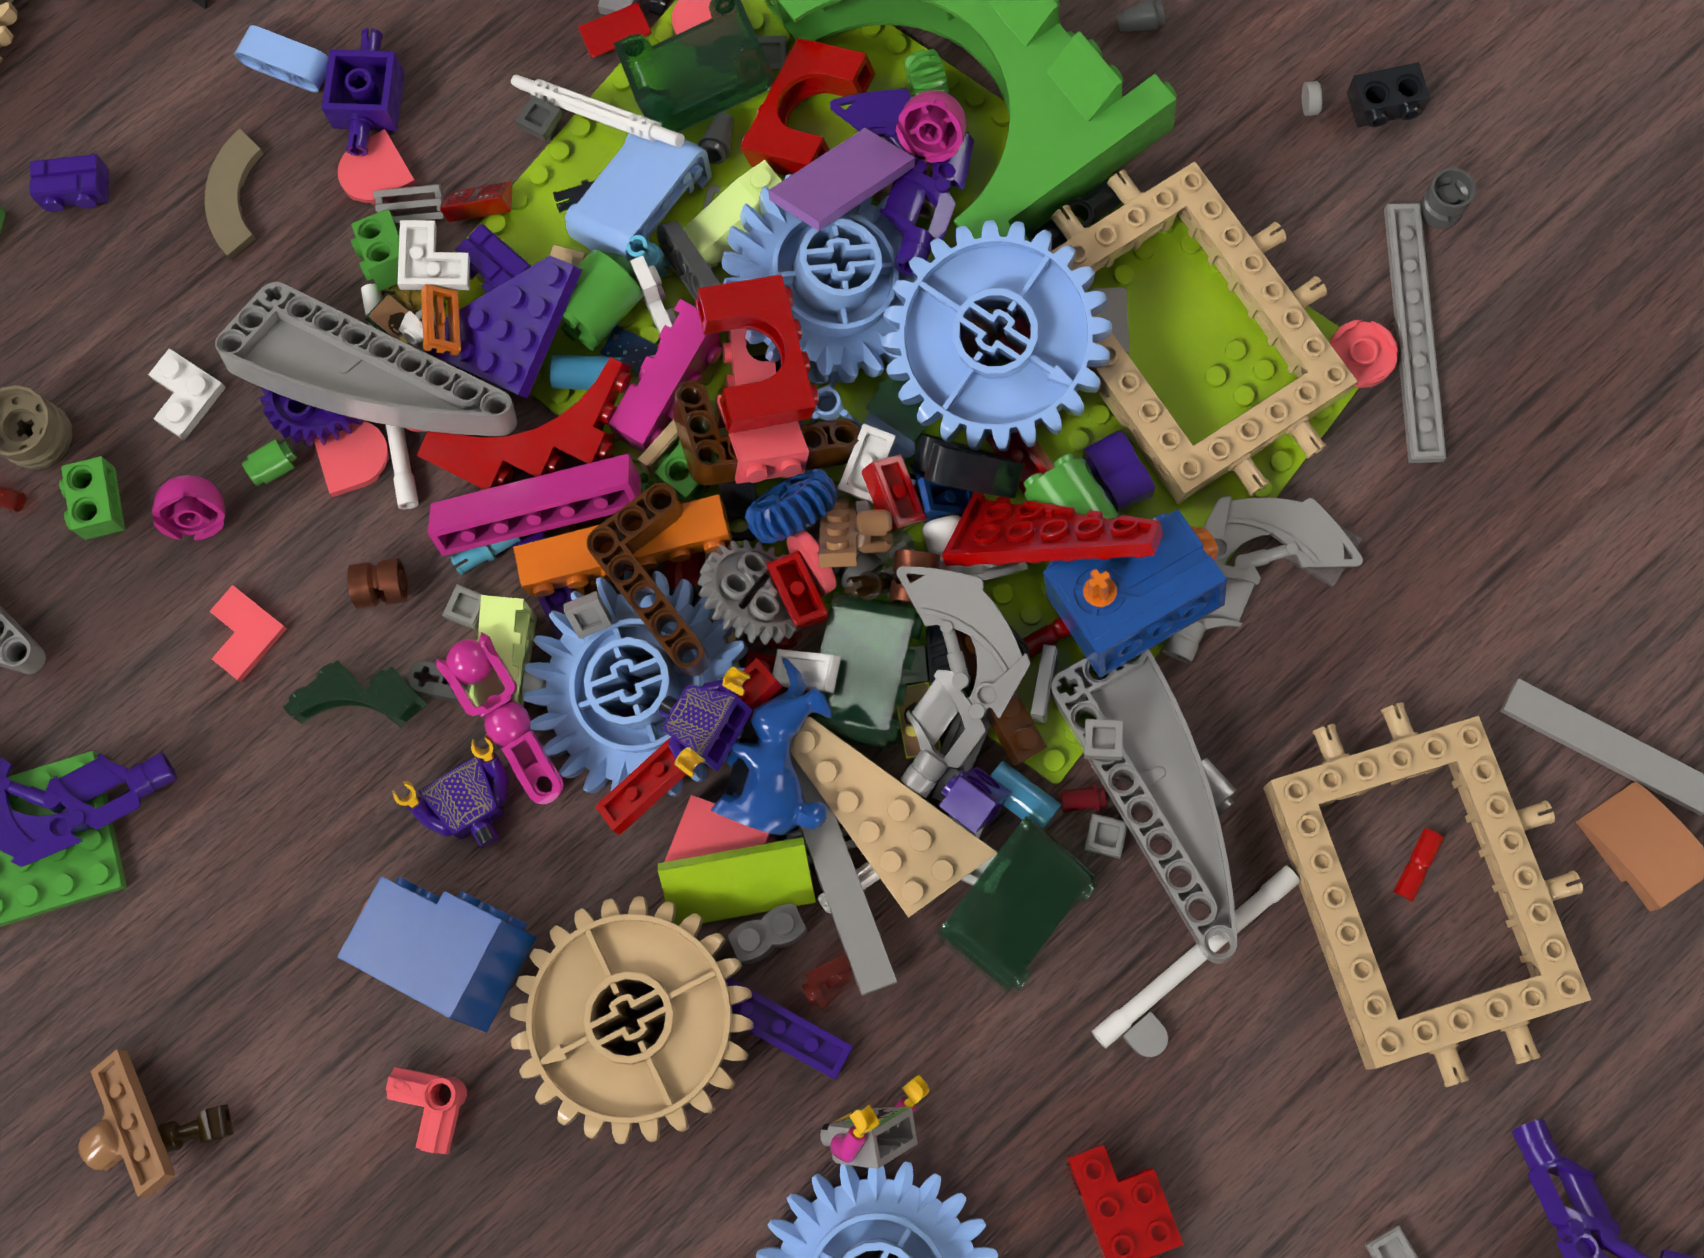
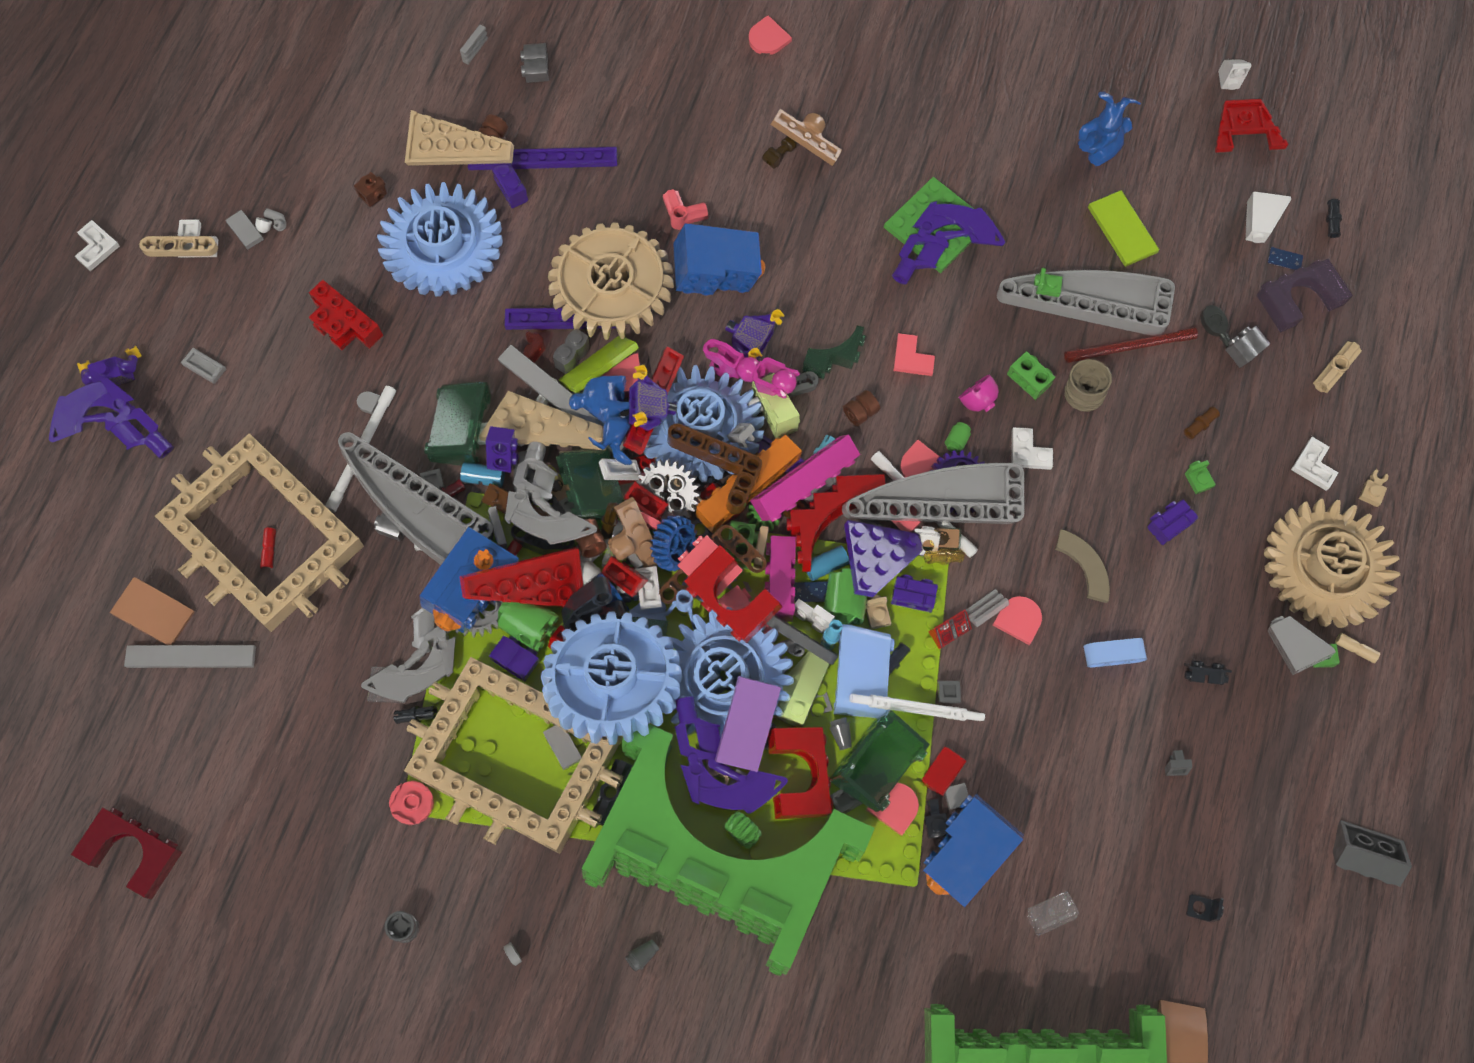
camera: 140 degrees right, 5 degrees down
dark purple brick [321,28,405,156] -> none
bright green brick [351,209,400,291] -> none
white plate [398,220,470,290] -> none
orange tile [421,284,461,356] -> none
light grey tile [442,584,483,631] -> none
torso [820,1075,929,1169] -> none
dark pink cylinder [896,90,967,163] -> none
light grey tile [1084,719,1123,760] -> none
black brick [1347,62,1430,128] -> none
light grey tile [1384,203,1446,463] -> none
none -> black pin [393,705,439,724]

